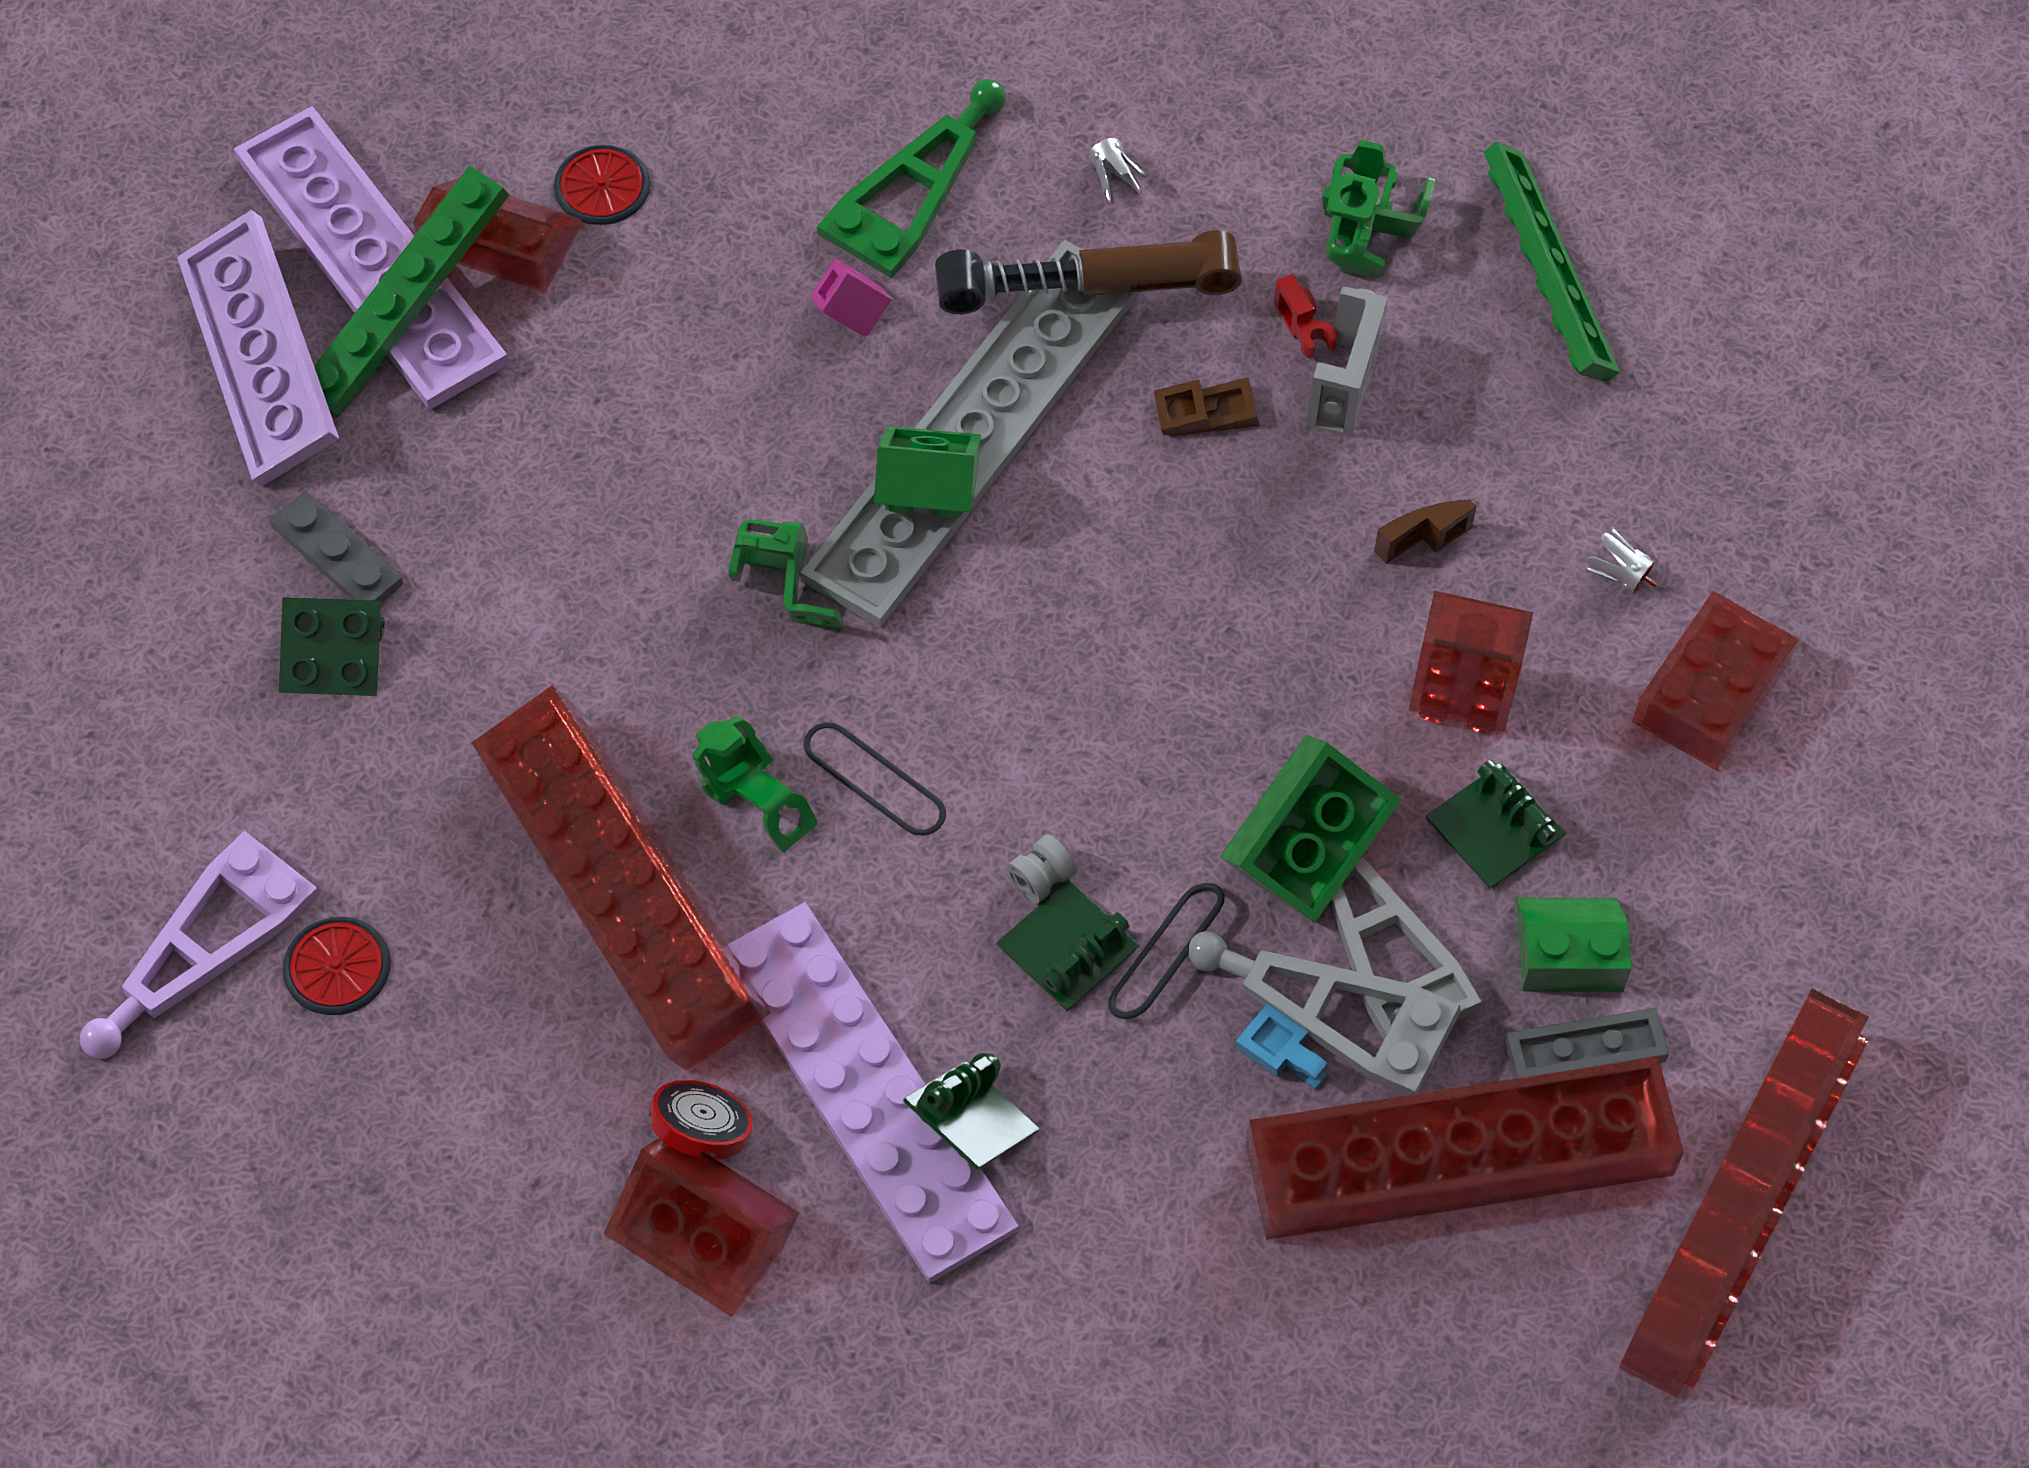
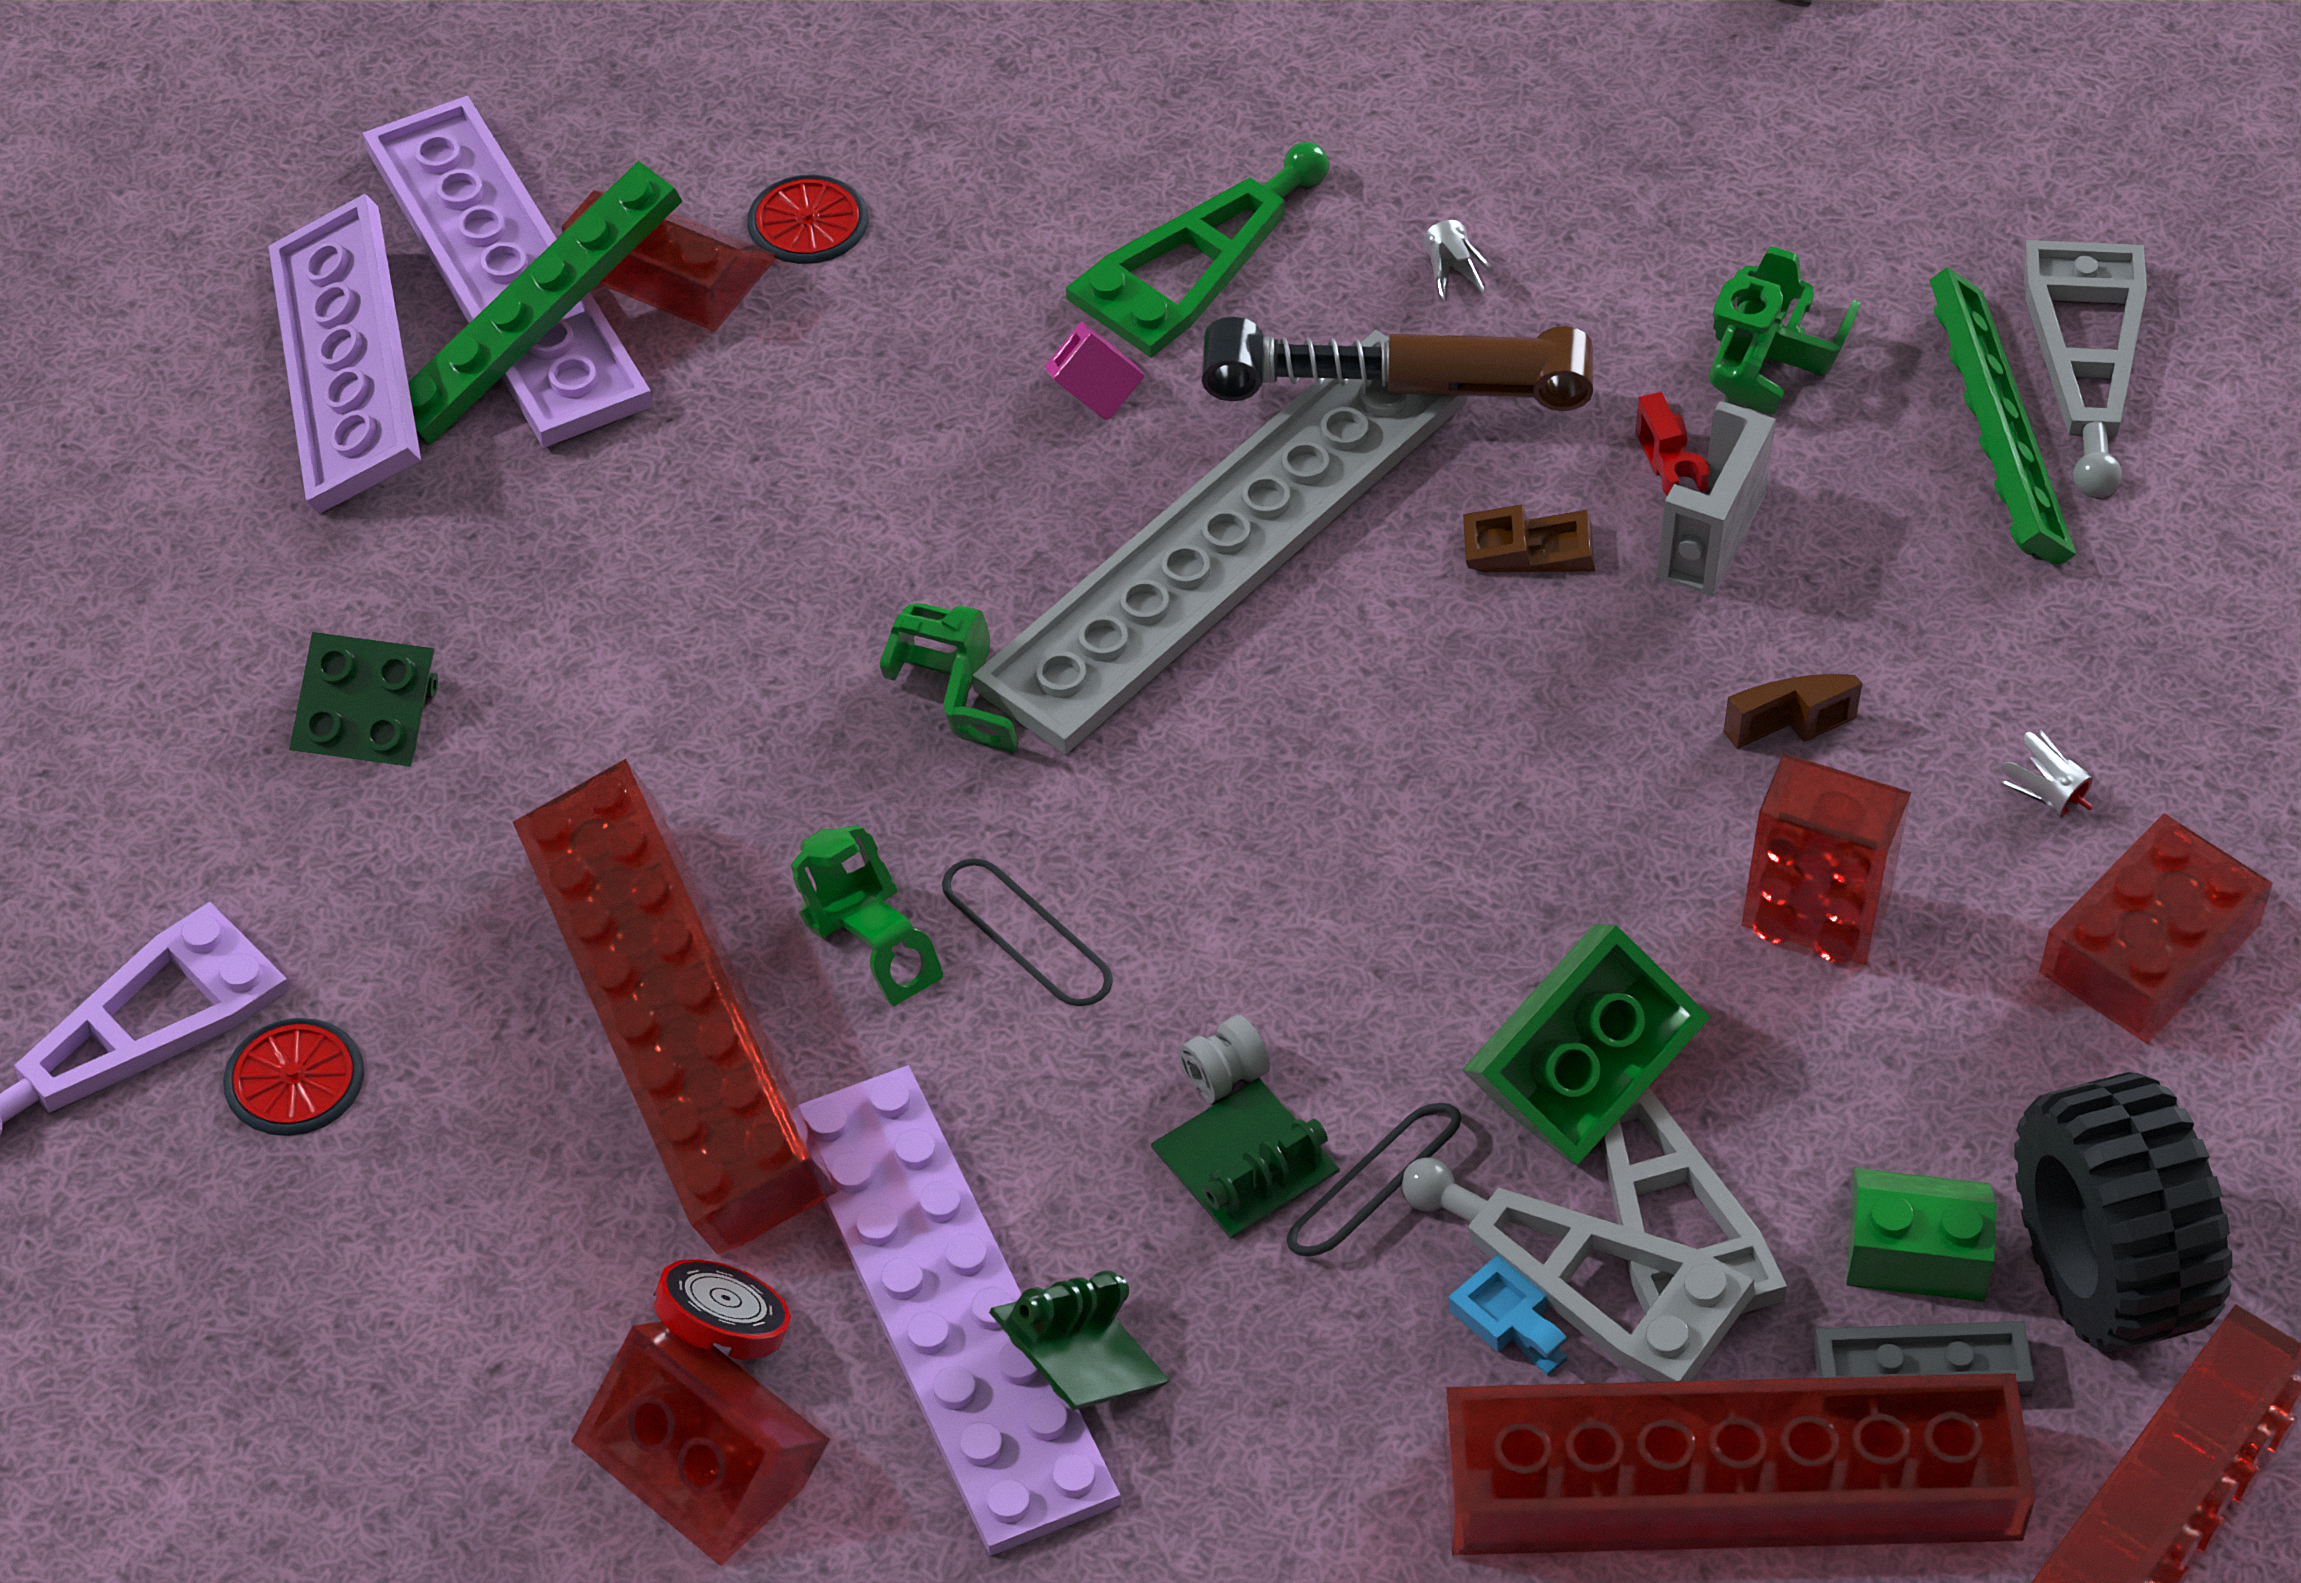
camera: 10 degrees right, 10 degrees down
dark grey plate [270,491,403,603] -> none
green slope [874,426,982,518] -> none
dark green hinge [1425,759,1566,889] -> none
none -> black tyre [2014,1072,2233,1353]
none -> light grey plate [2023,240,2147,498]

